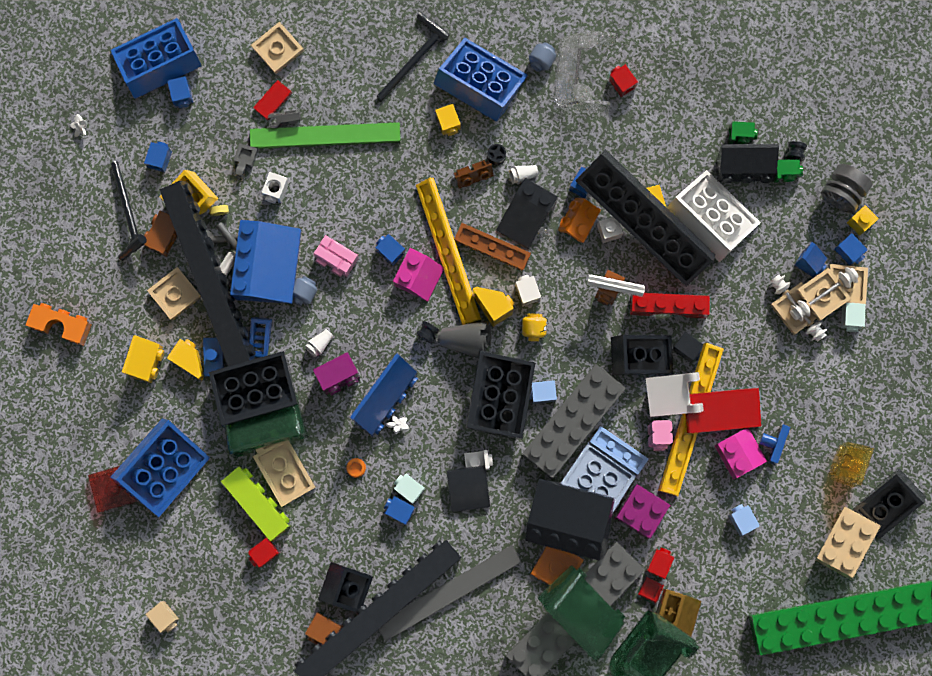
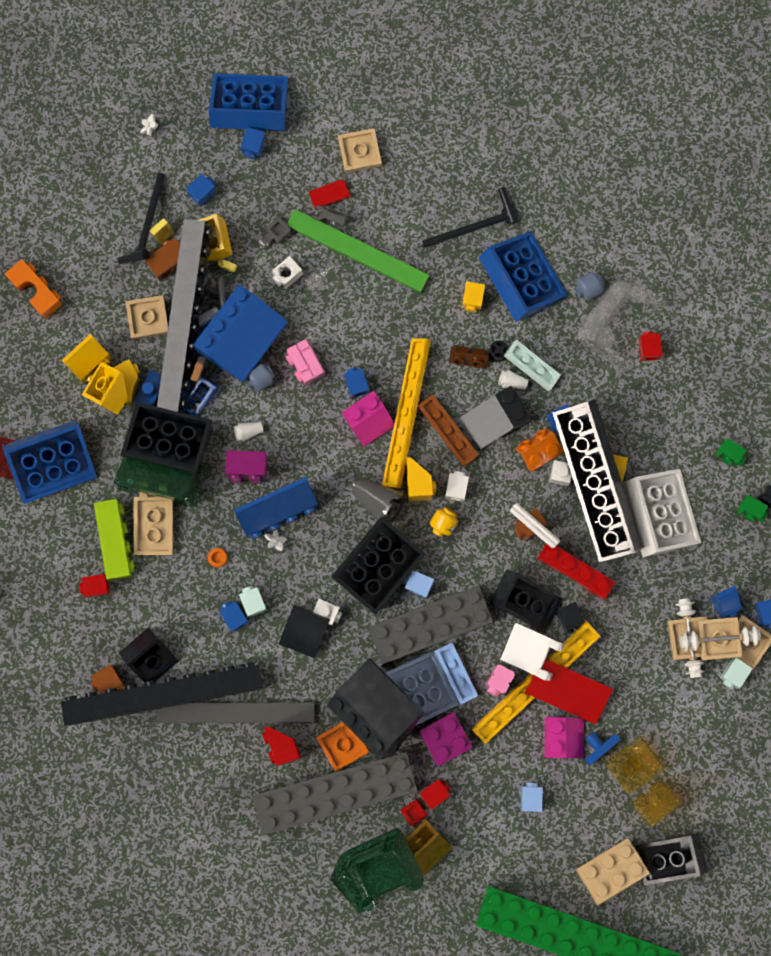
camera: 30 degrees right, 0 degrees up
black wheel [416,321,440,344] -> none
clear green windscreen [537,565,626,662] -> none
black slope [716,144,779,183] -> none
none -> yellow slope [82,362,127,415]
none -> light yellow plate [150,218,175,245]
none -> medium nougat tile [191,356,206,382]
none -> red slope [262,726,301,766]
none -> clear plant [304,252,348,293]
none -> light aqua plate [504,340,561,391]
none -> clear yellow slope [604,735,665,795]

